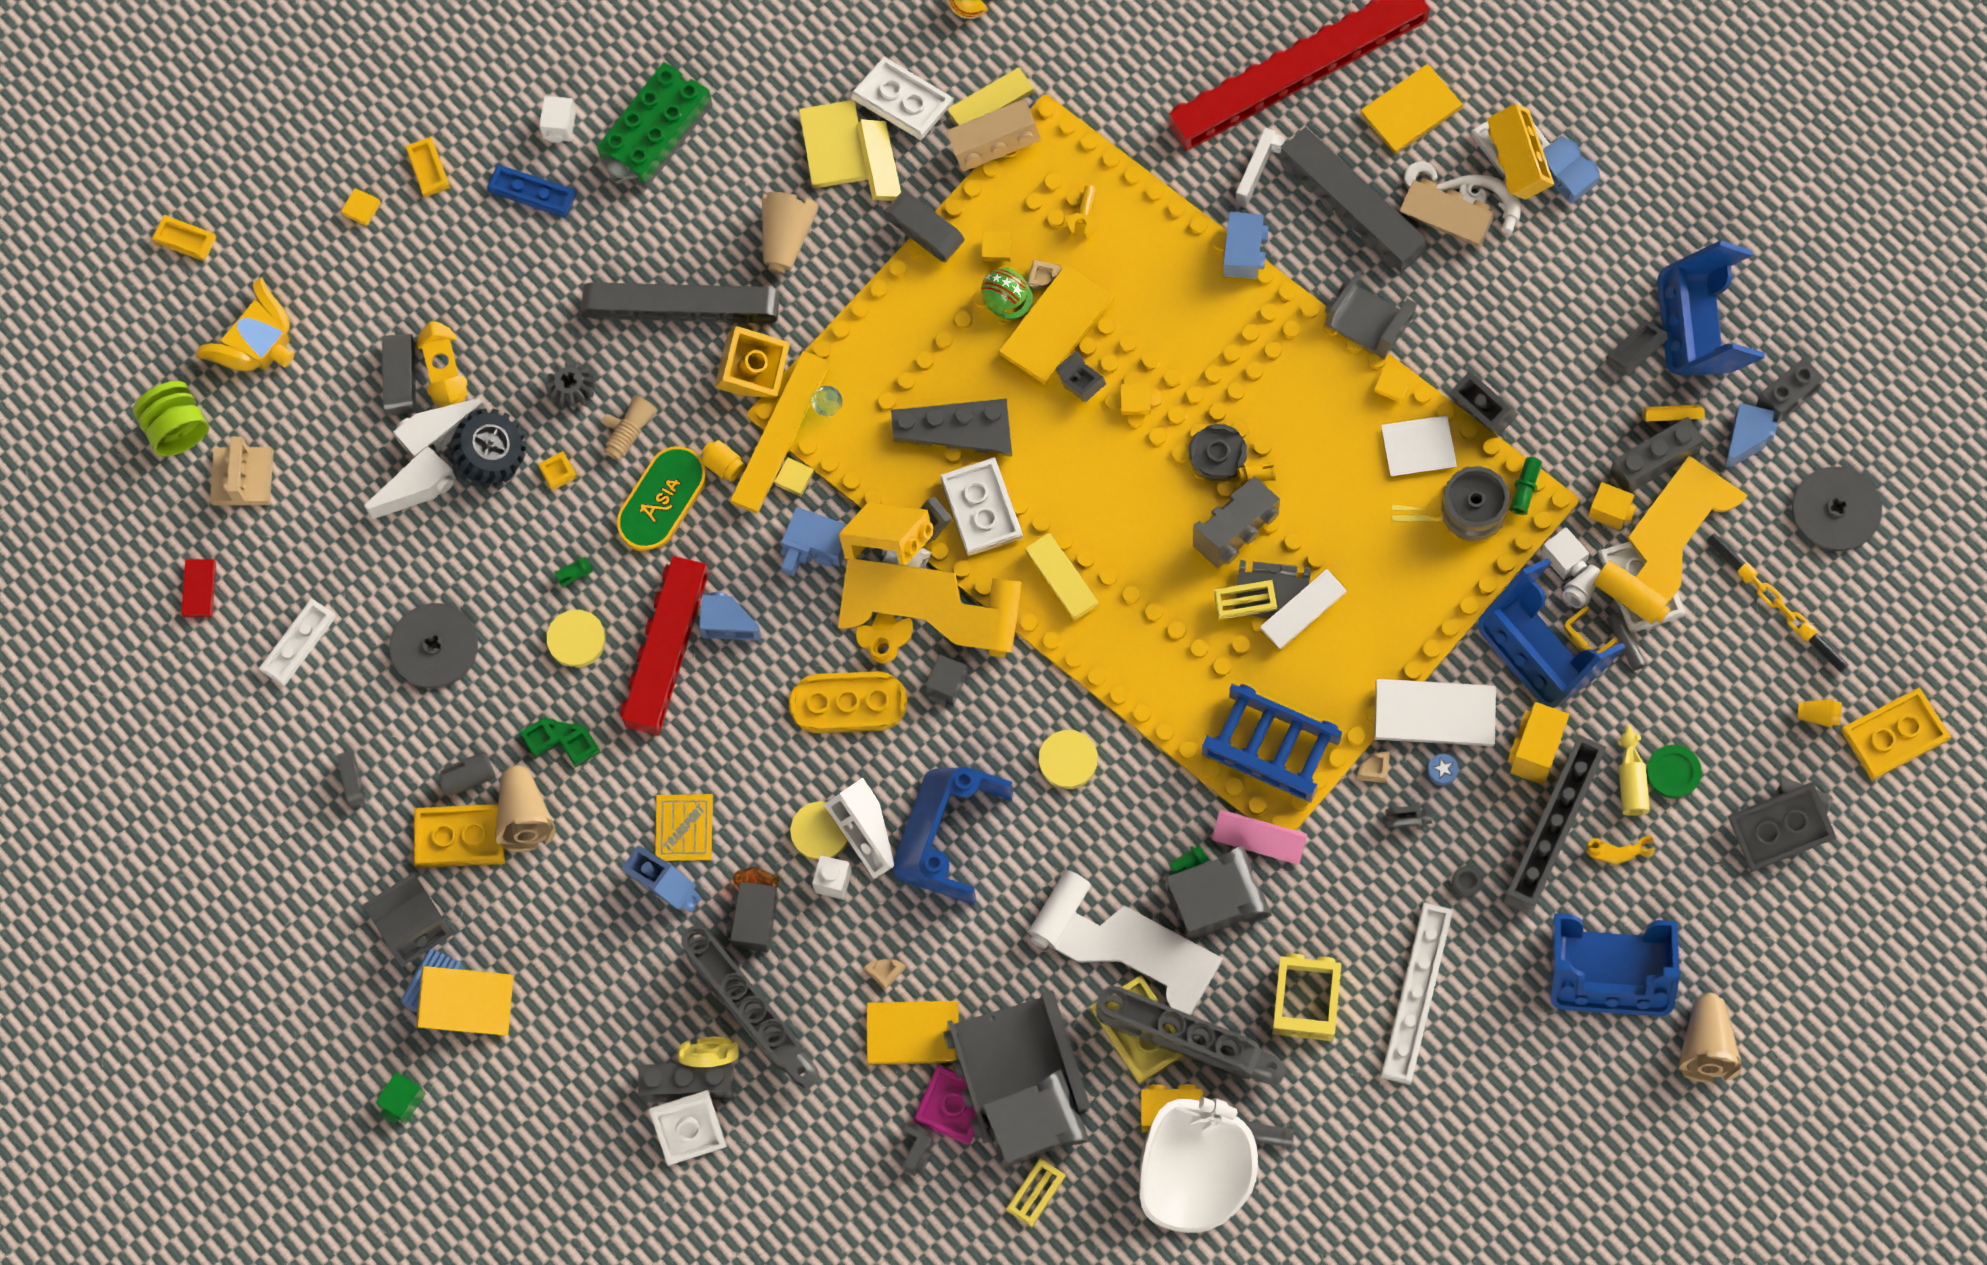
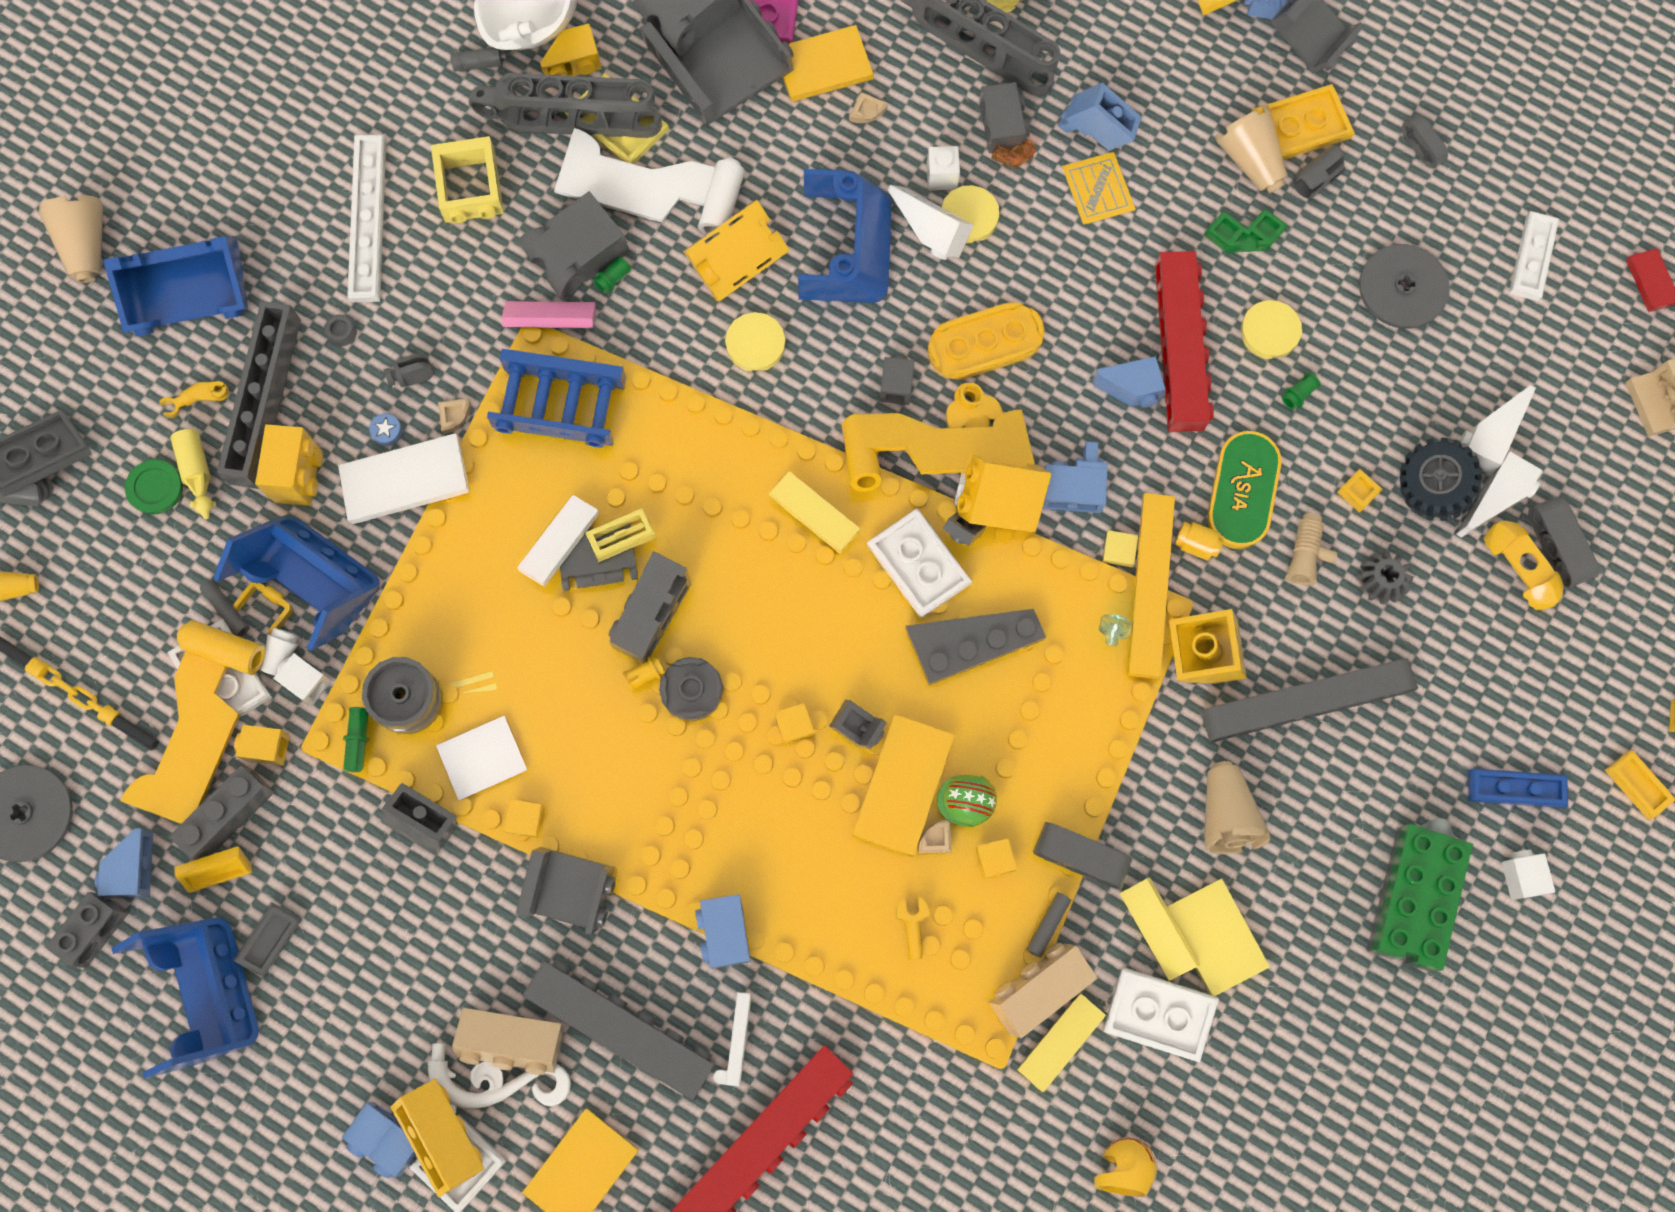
camera: 155 degrees right, 5 degrees up
none -> yellow piece [683,200,790,301]
none -> dark grey piece [1026,892,1072,958]

